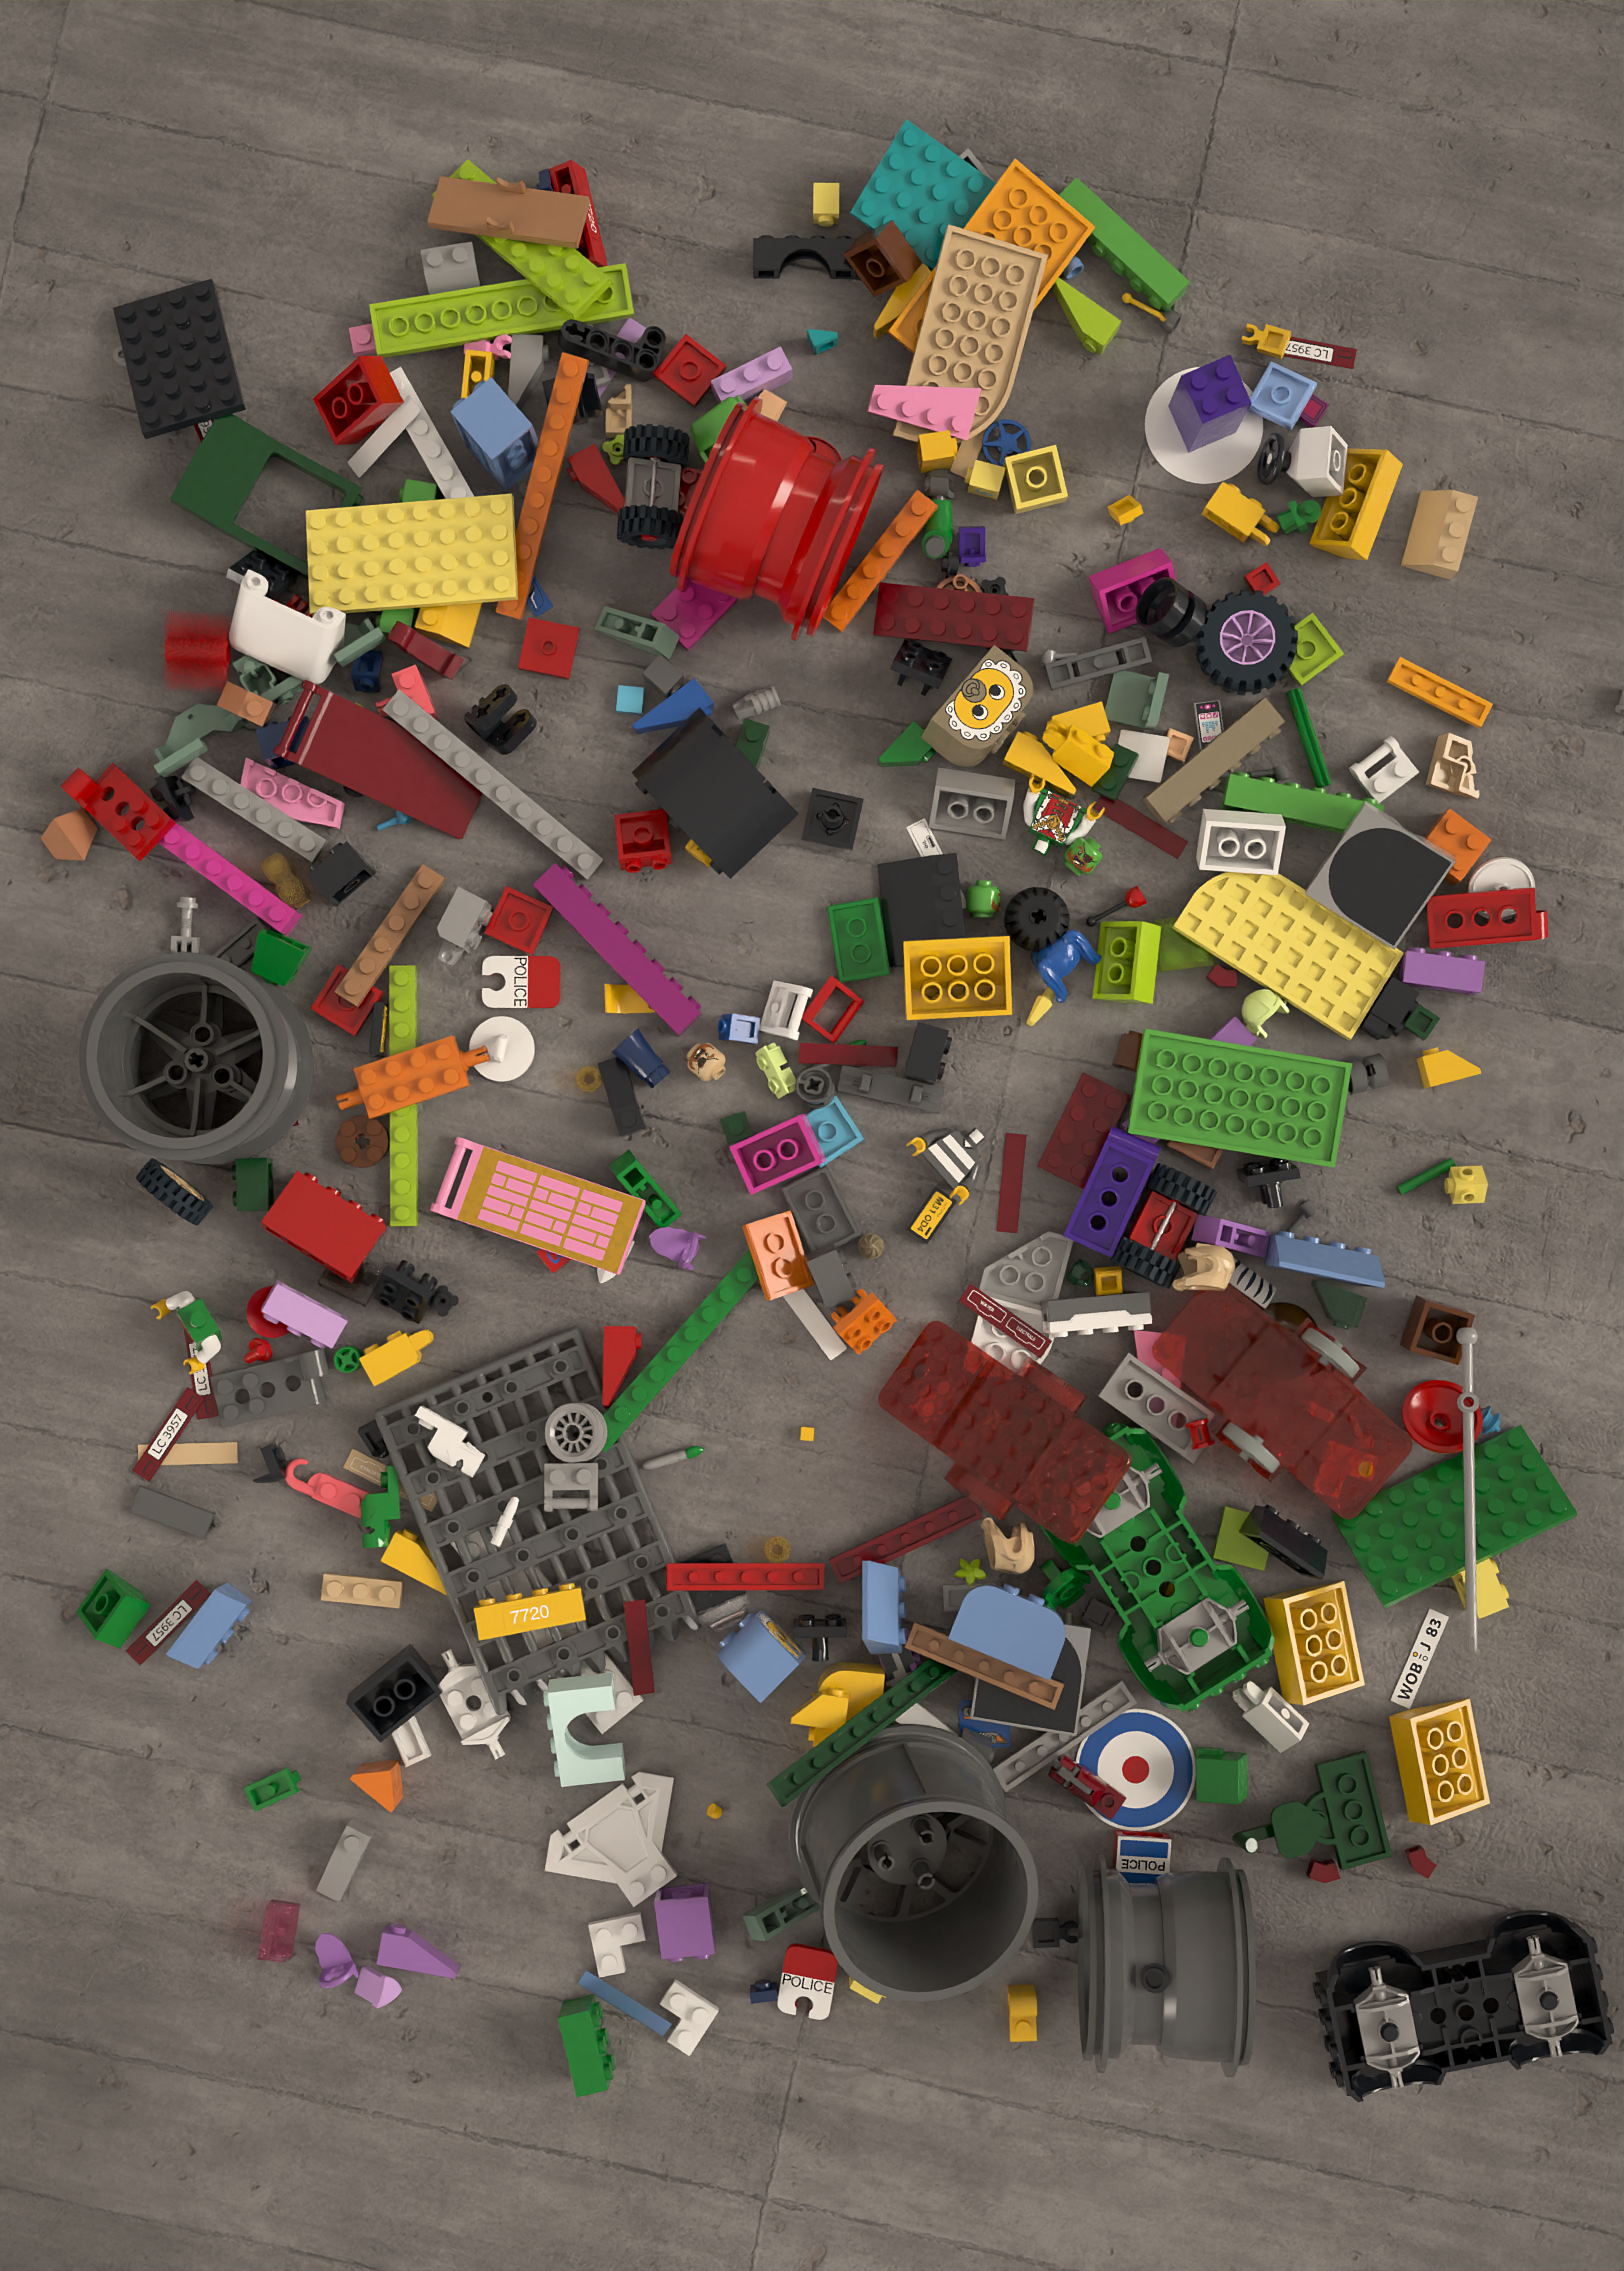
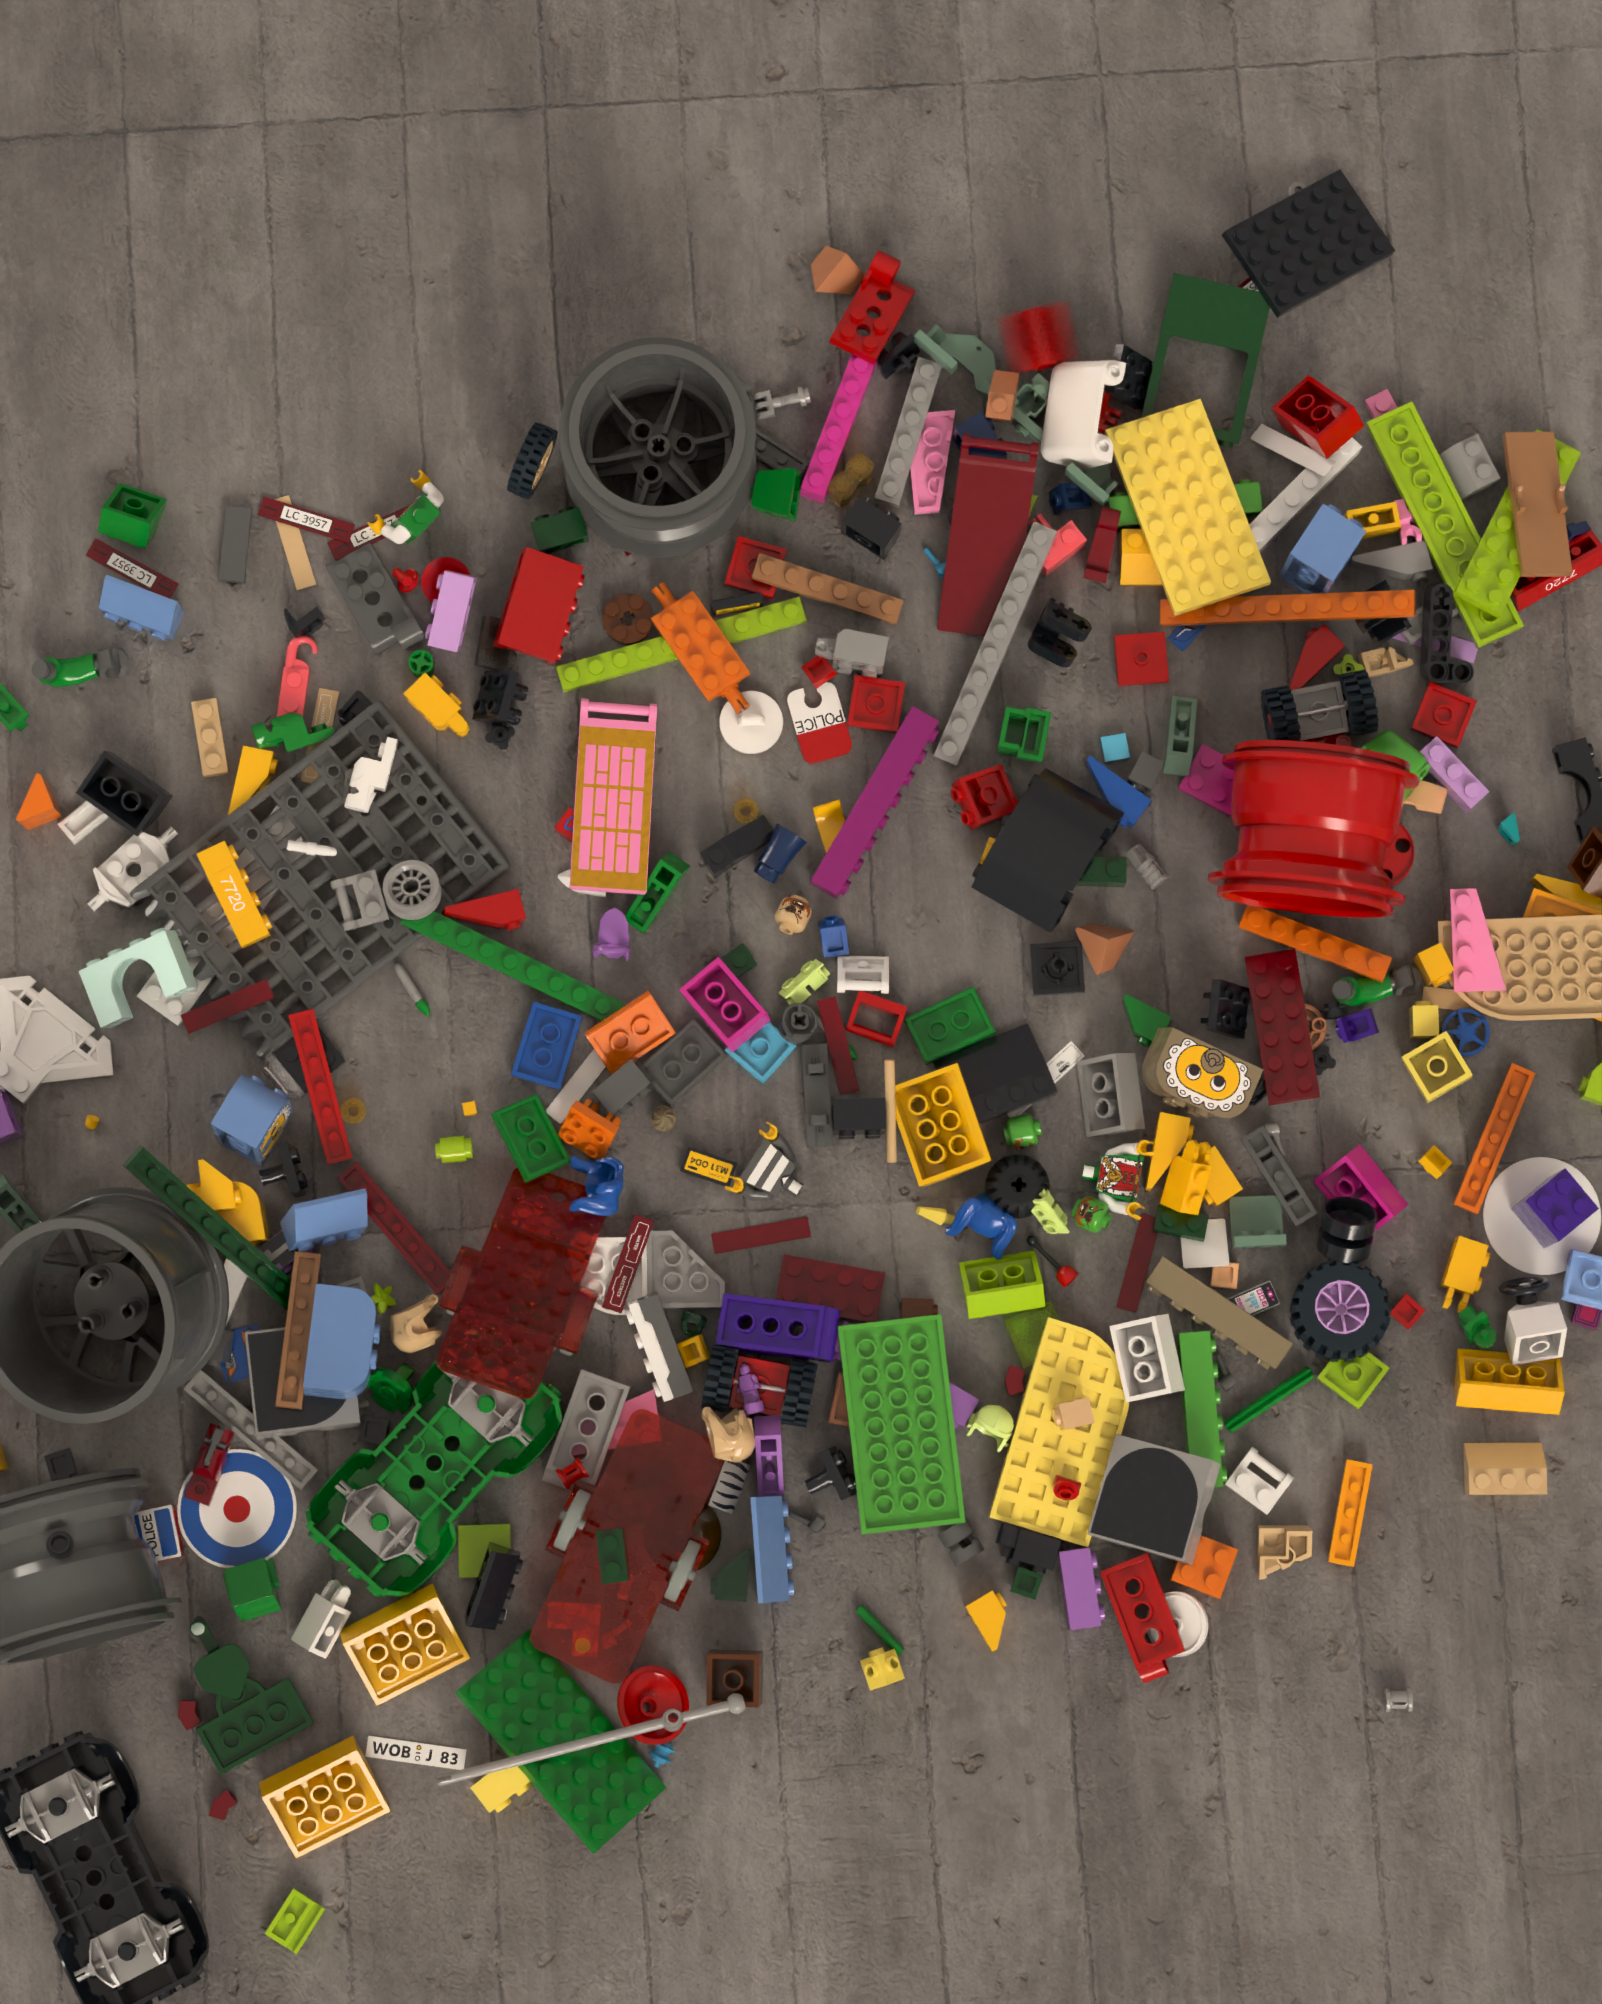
camera: 70 degrees right, 5 degrees down
none -> piece [32,648,129,688]
none -> lime plate [265,1888,326,1955]
none -> lime brick [435,1136,473,1163]
none -> green tile [491,1093,570,1183]
none -> blue plate [511,1002,583,1090]
none -> blue hair [569,1155,624,1216]
none -> dark green brick [596,1527,630,1584]
none -> medium lavender piece [737,1364,765,1415]
none -> red plate [801,656,837,689]
none -> tan piece [884,1059,897,1163]
none -> green plate [997,706,1052,763]
none -> yellowish green hinge [1031,1189,1070,1234]
none -> tan brick [1052,1397,1095,1430]
none -> red plate [1053,1475,1081,1500]
none -> nougat slope [1075,923,1134,975]
none -> orange plate [1453,1063,1536,1215]

